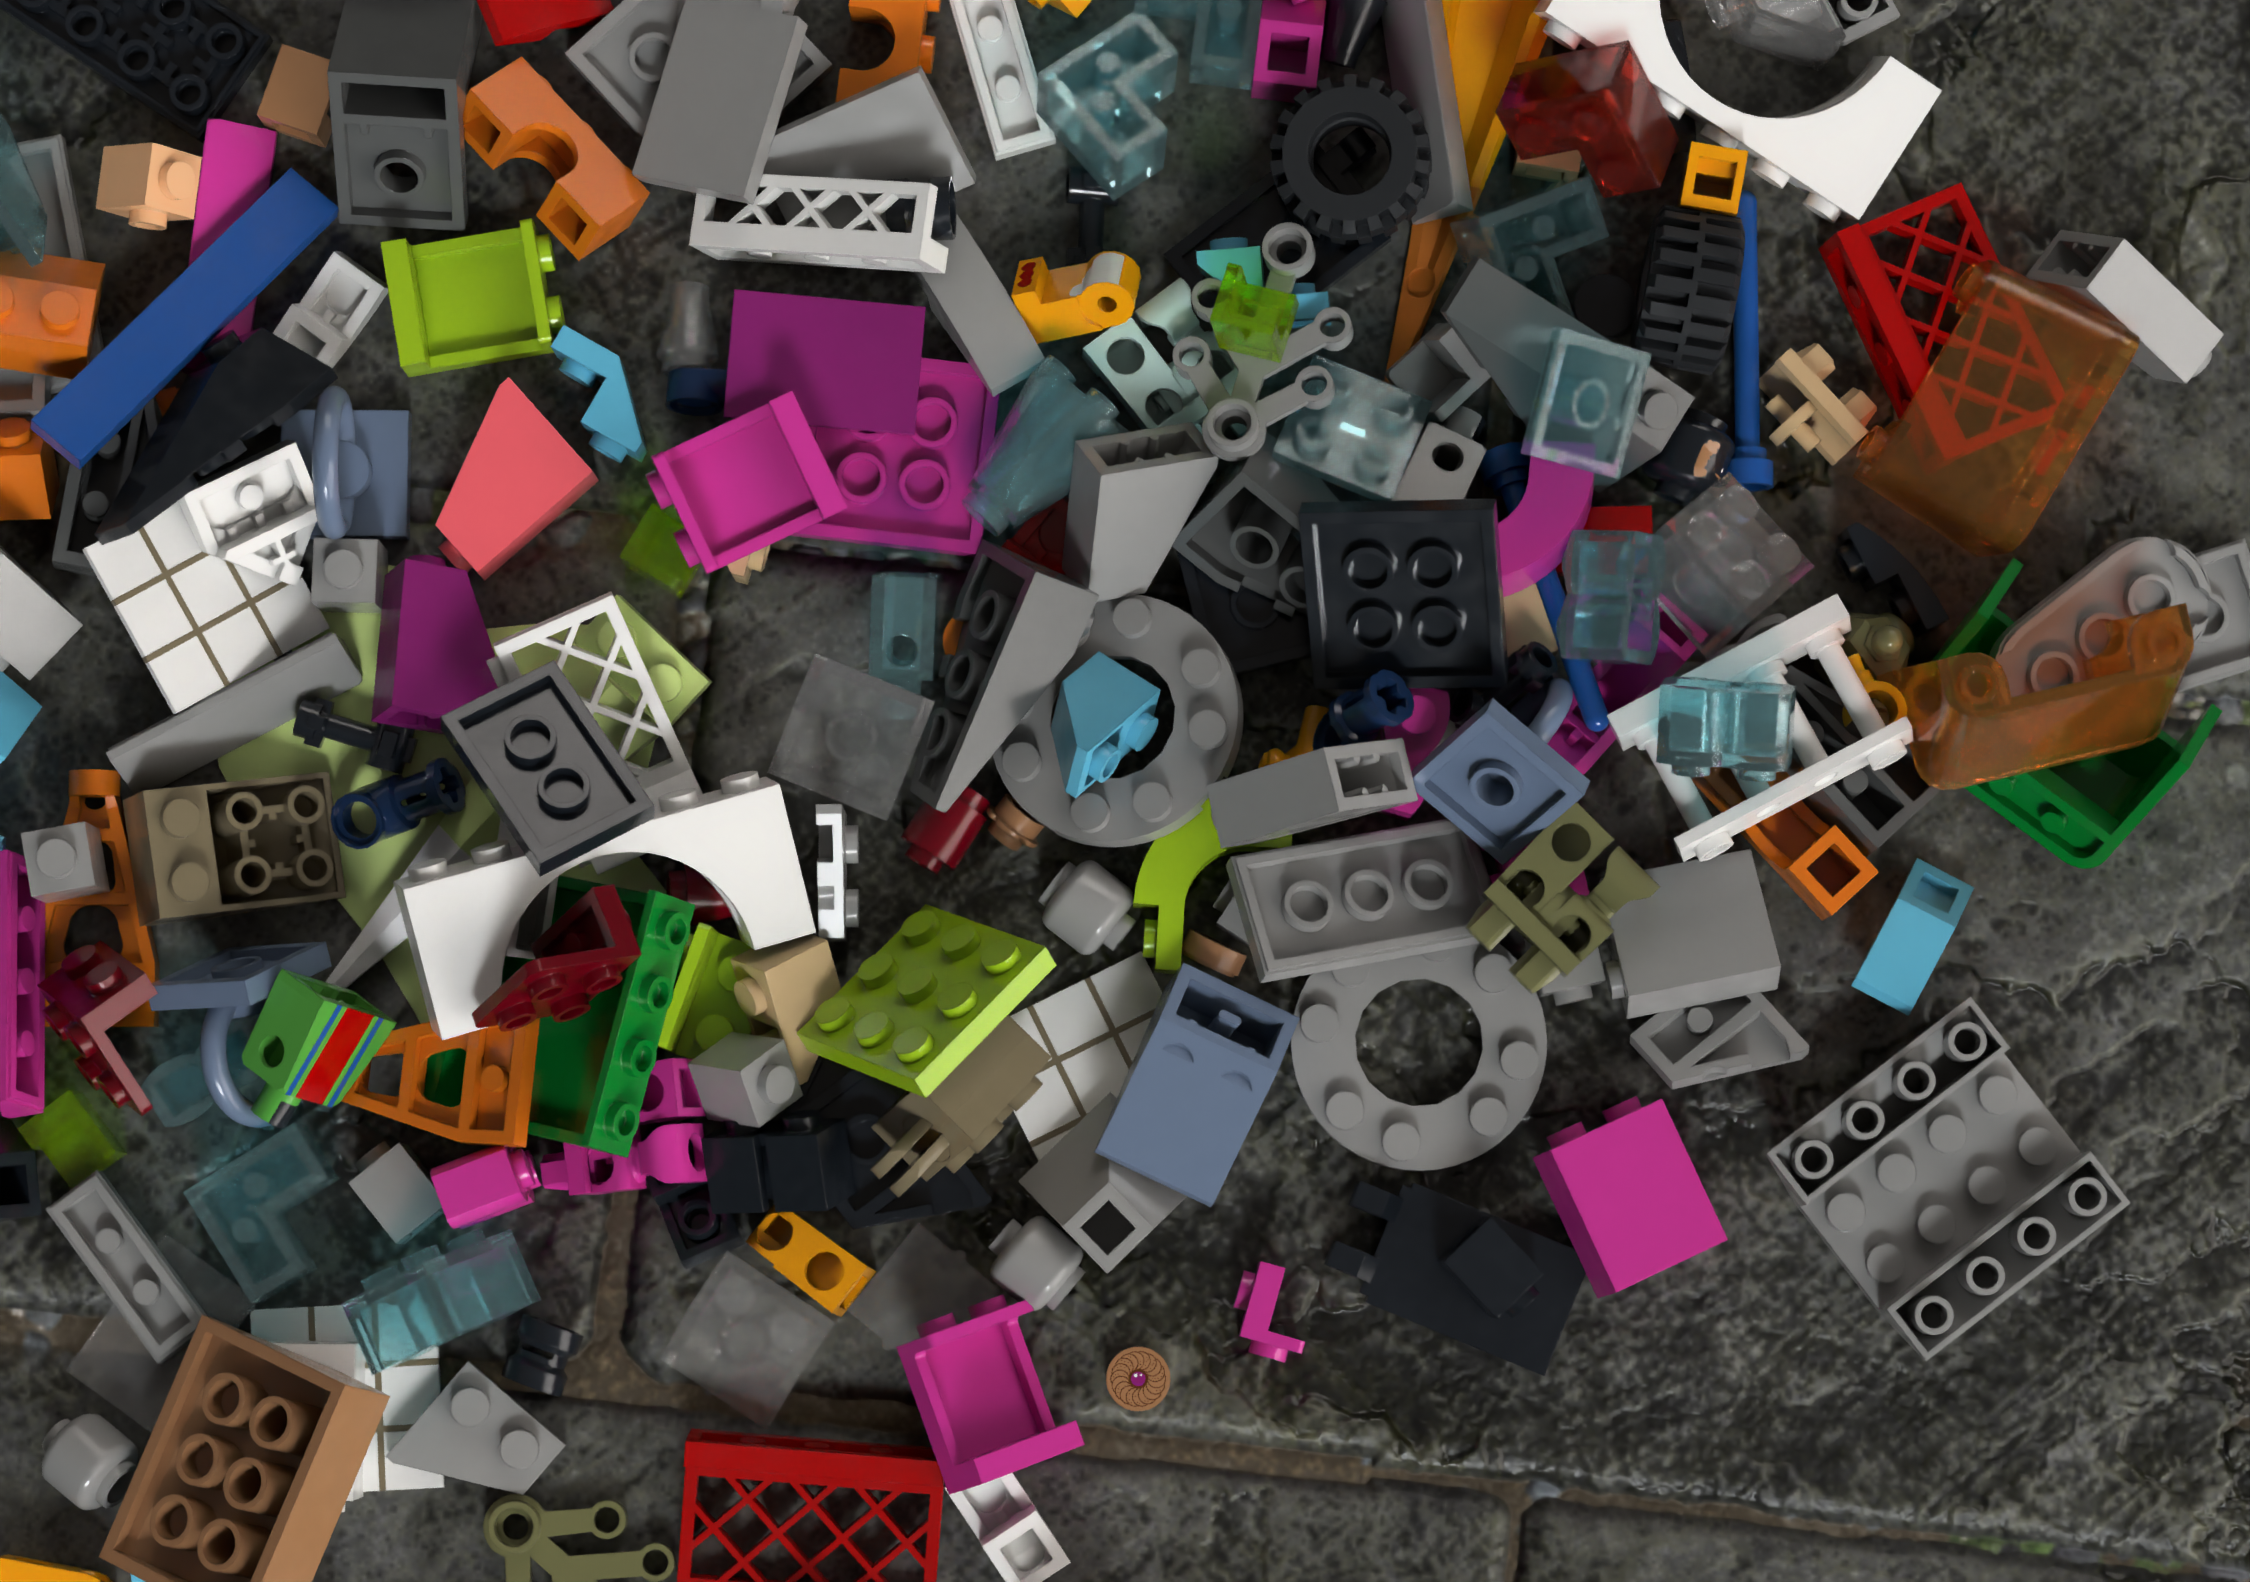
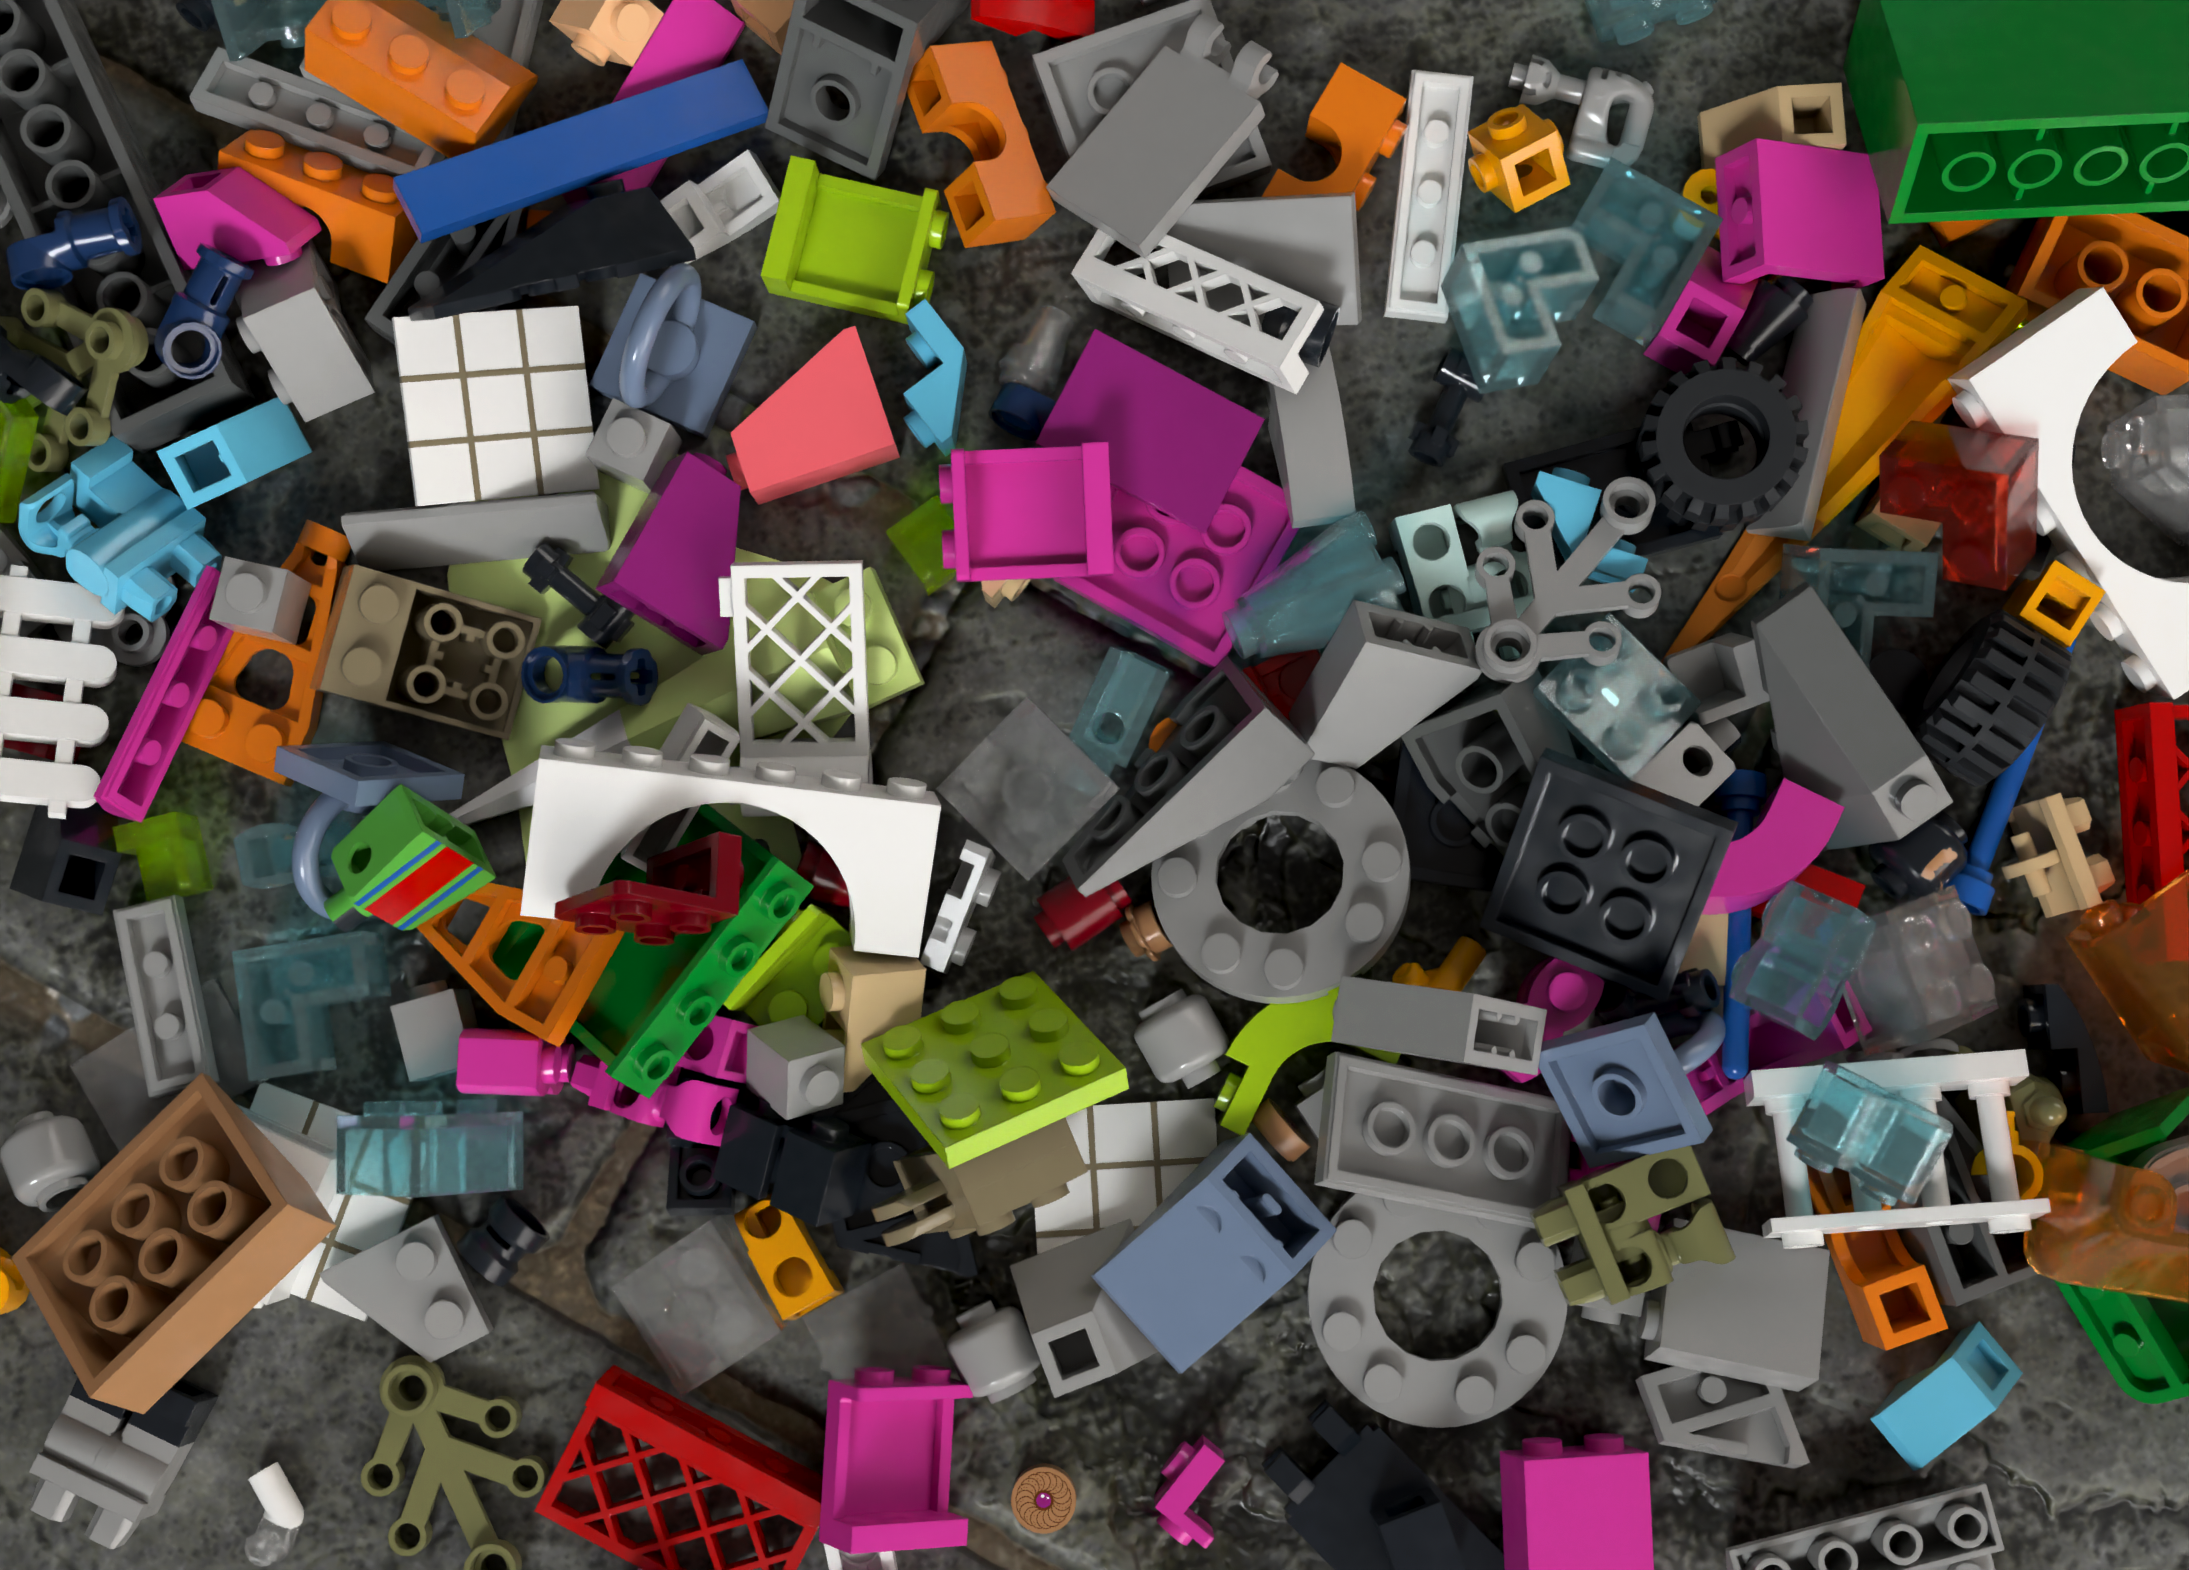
camera: 30 degrees right, 0 degrees up
dark red bracket [37,940,158,1116] -> none
white slope [178,440,317,587] -> none
plate [440,660,654,877] -> none
light orange leg [1011,251,1141,344] -> none
medium azure slope [1051,651,1161,798] -> none
clear neon green panel [1210,263,1299,363] -> none
dark blue connector [1313,669,1414,751] -> none
clear light blue slope [1521,326,1652,479] -> none

